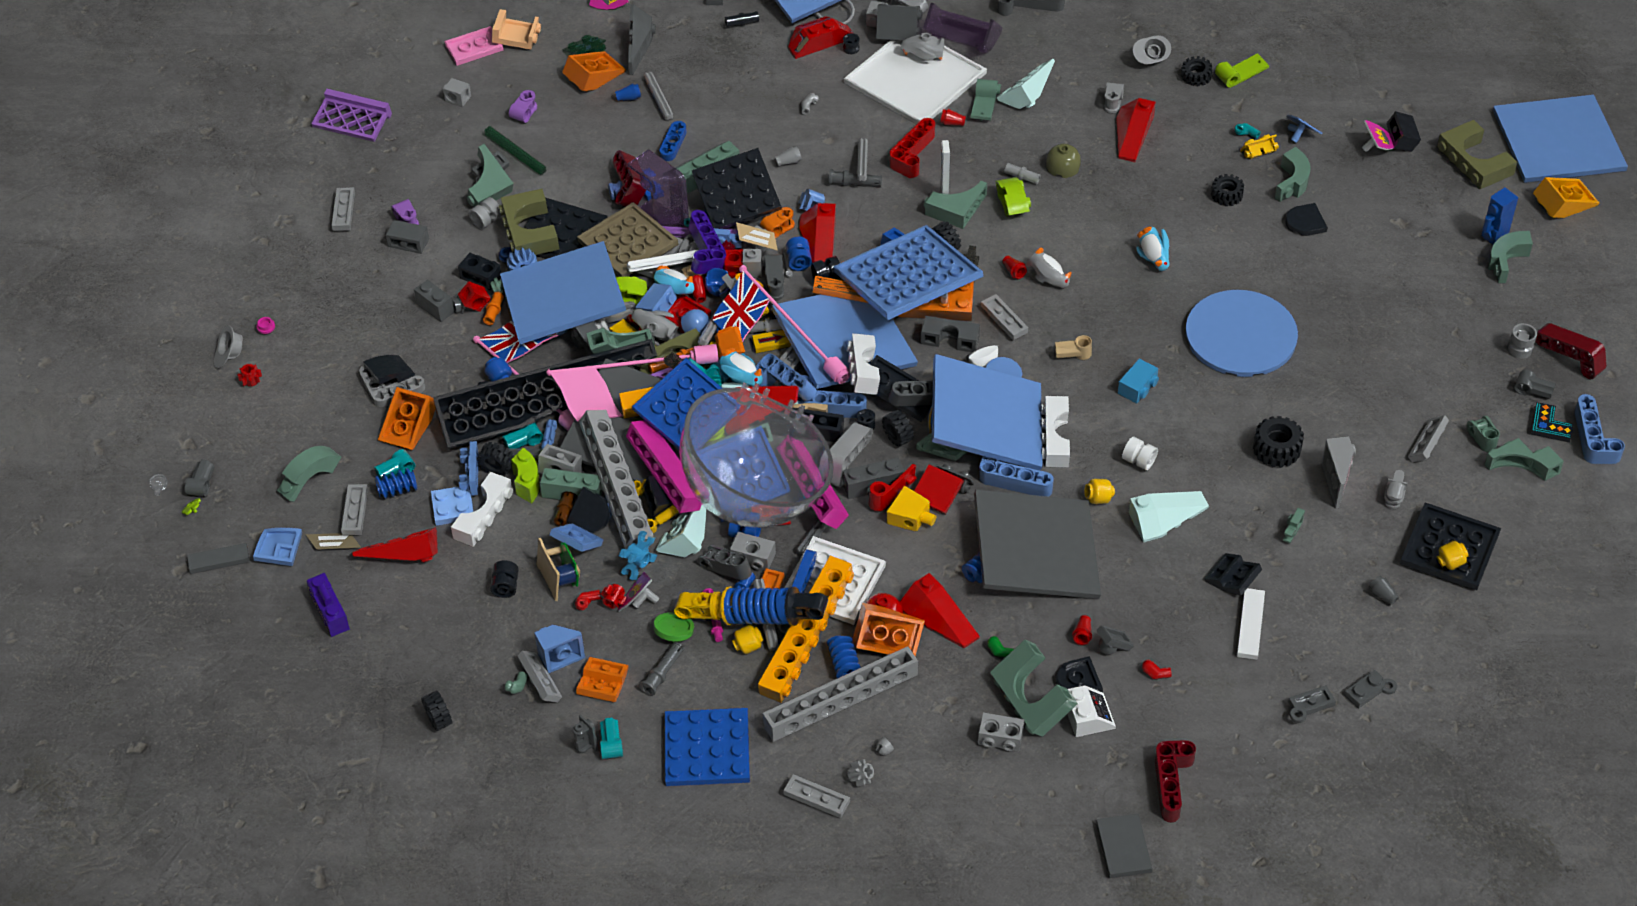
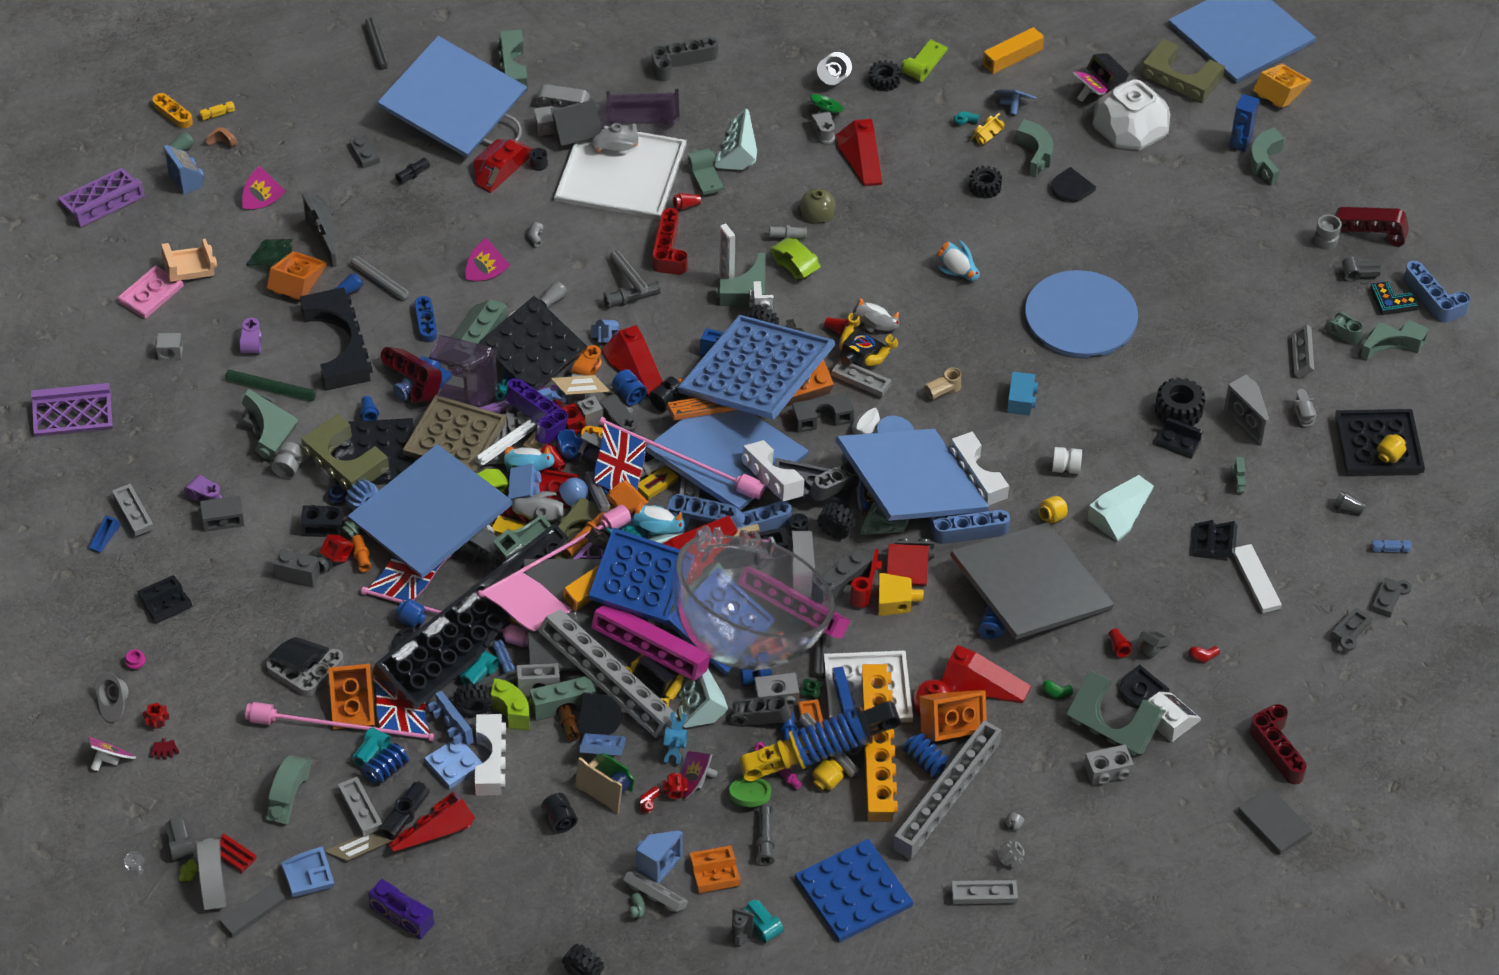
camera: 30 degrees left, 0 degrees up
none -> white shield [88,736,136,771]
none -> blue piece [89,515,121,553]
none -> black slope [137,575,193,623]
none -> dark red piece [151,738,179,760]
none -> light grey arch [197,838,226,910]
none -> red tile [220,834,257,873]
none -> flag [245,677,434,742]
none -> black arch [300,287,373,391]
none -> blue cone [360,396,379,421]
none -> black piece [379,781,430,840]
none -> dark pink shield [465,238,511,281]
none -> white bracket [749,281,774,313]
none -> dark green plate [800,679,823,699]
none -> green dish [810,94,844,113]
none -> torso [839,313,898,368]
none -> light orange brick [982,27,1044,74]
none -> white rock [1093,80,1170,150]
none -> black bracket [1156,417,1203,459]
none -> medium blue axle [1372,540,1412,552]

